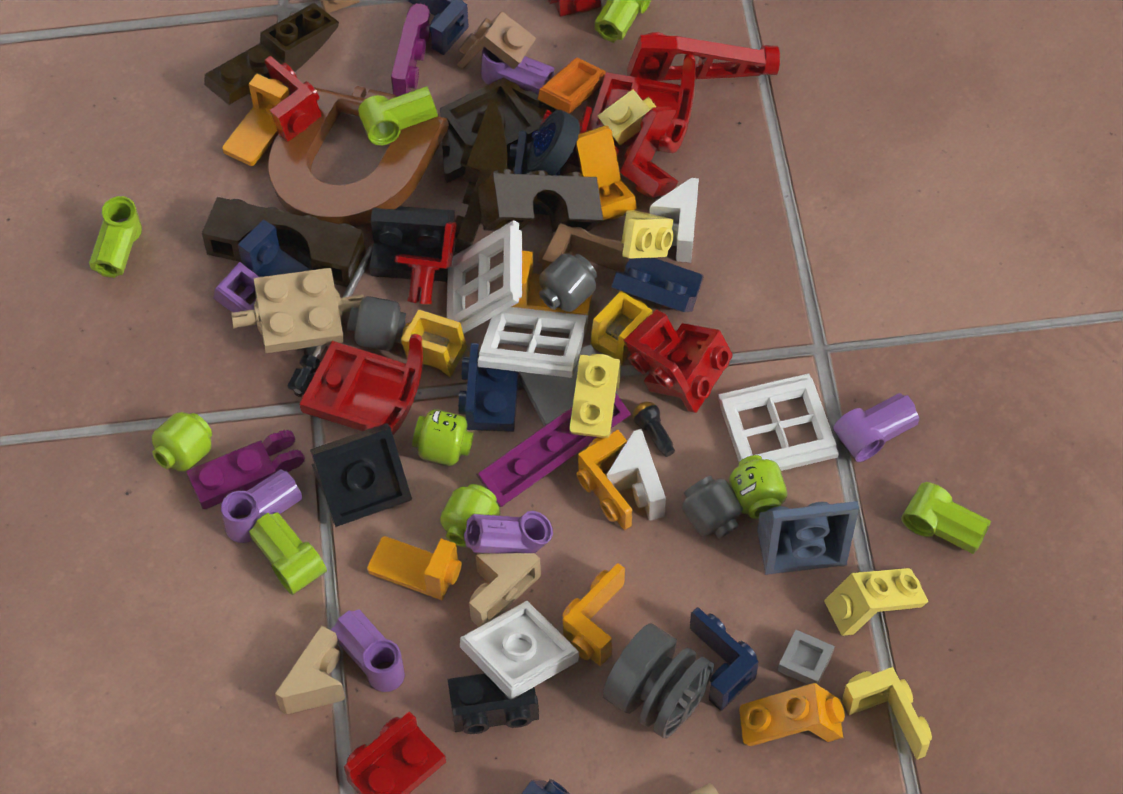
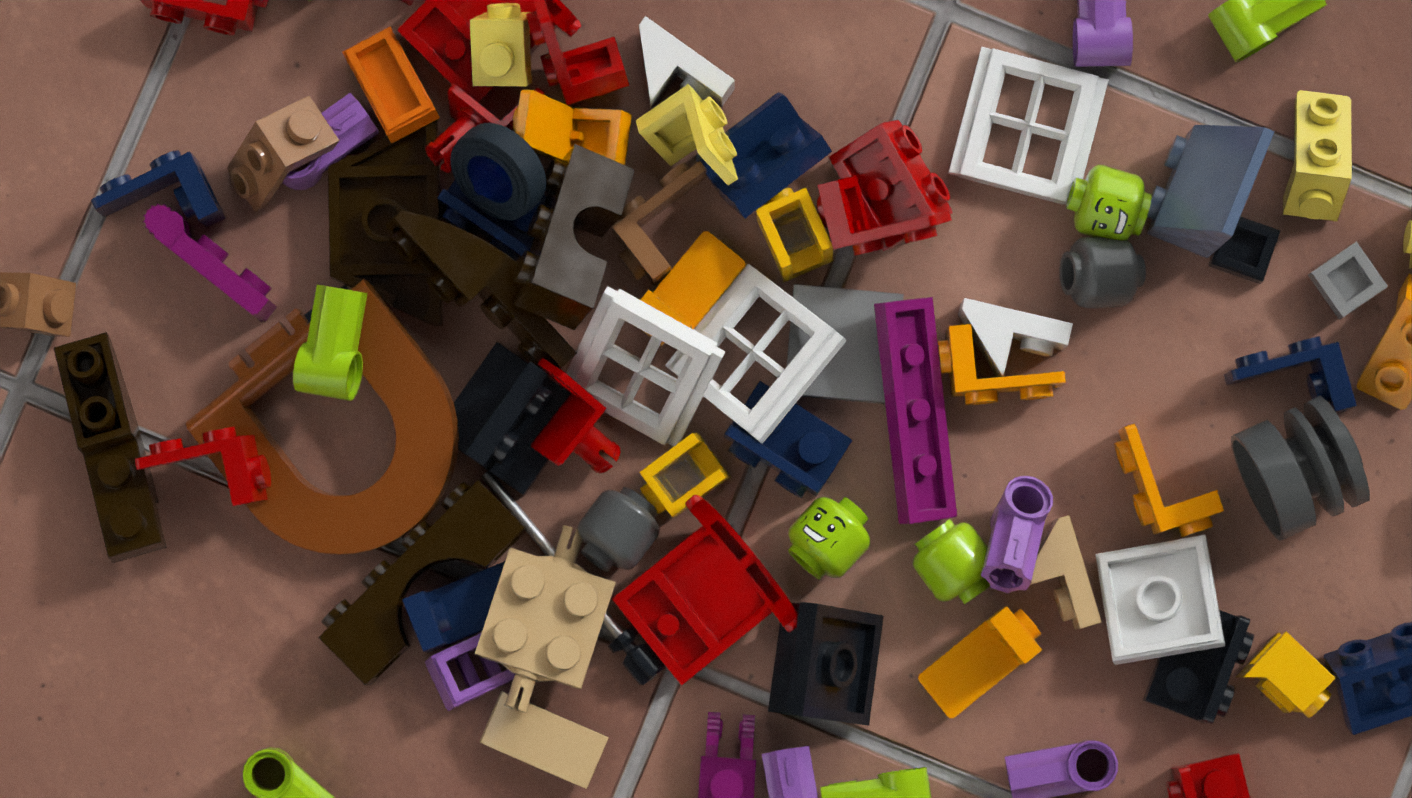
camera: 60 degrees left, 25 degrees up
light orange bracket [222,74,290,166] -> none
dark grey head [539,254,597,312] -> none
light yellow bracket [570,354,621,438] -> none
black piece [633,401,675,457] -> none
none -> tan slope [479,691,609,789]
none -> black tile [1208,216,1281,284]
none -> yellow window [1235,631,1335,718]

